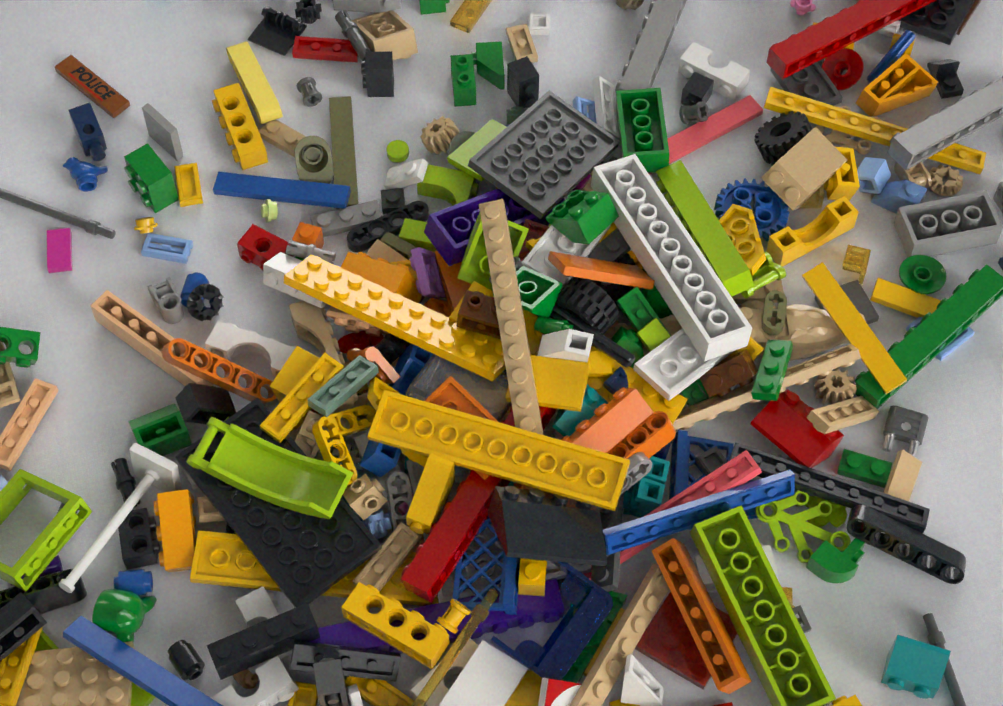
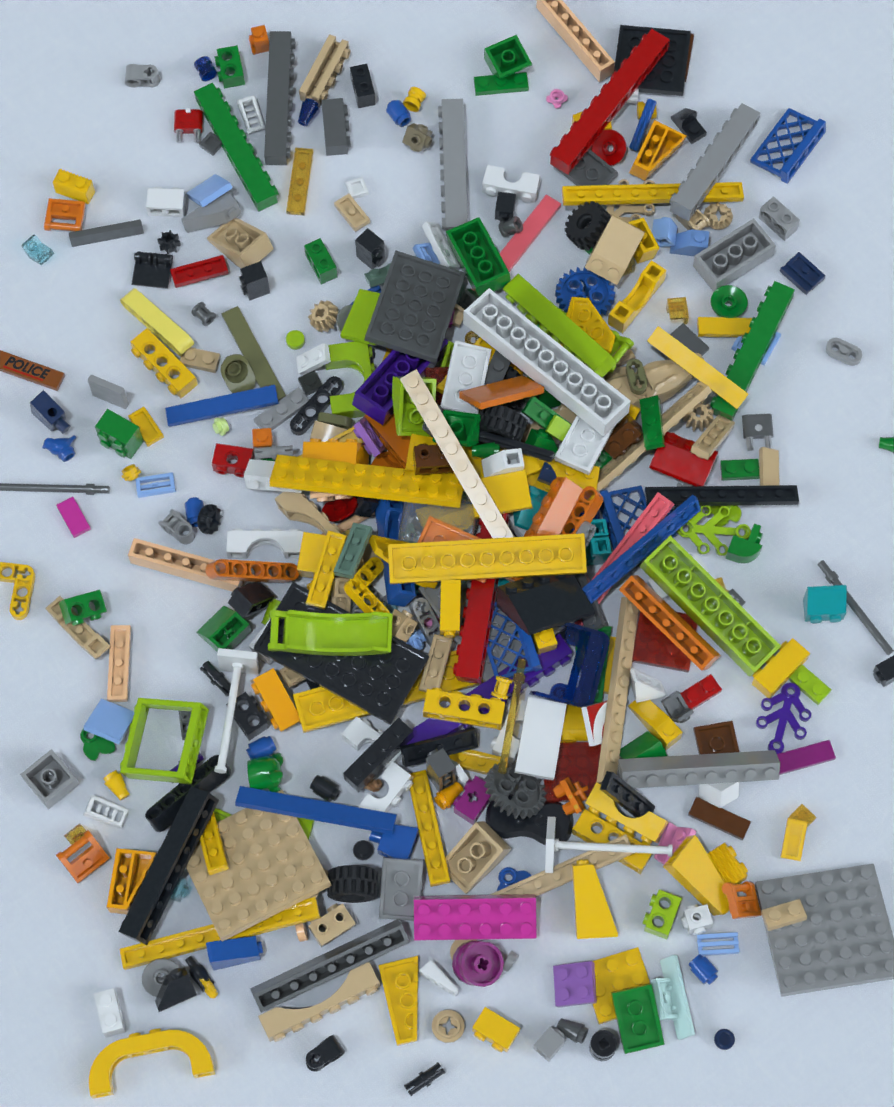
camera: 20 degrees left, 10 degrees up
dark grey pin [335,10,372,61] -> none
orange plate [347,347,400,384] -> none
green slope [472,41,505,90] -> none
green slope [546,190,619,245] -> none
dark grey tile [694,446,727,476] -> none
black beam [846,505,966,584] -> none

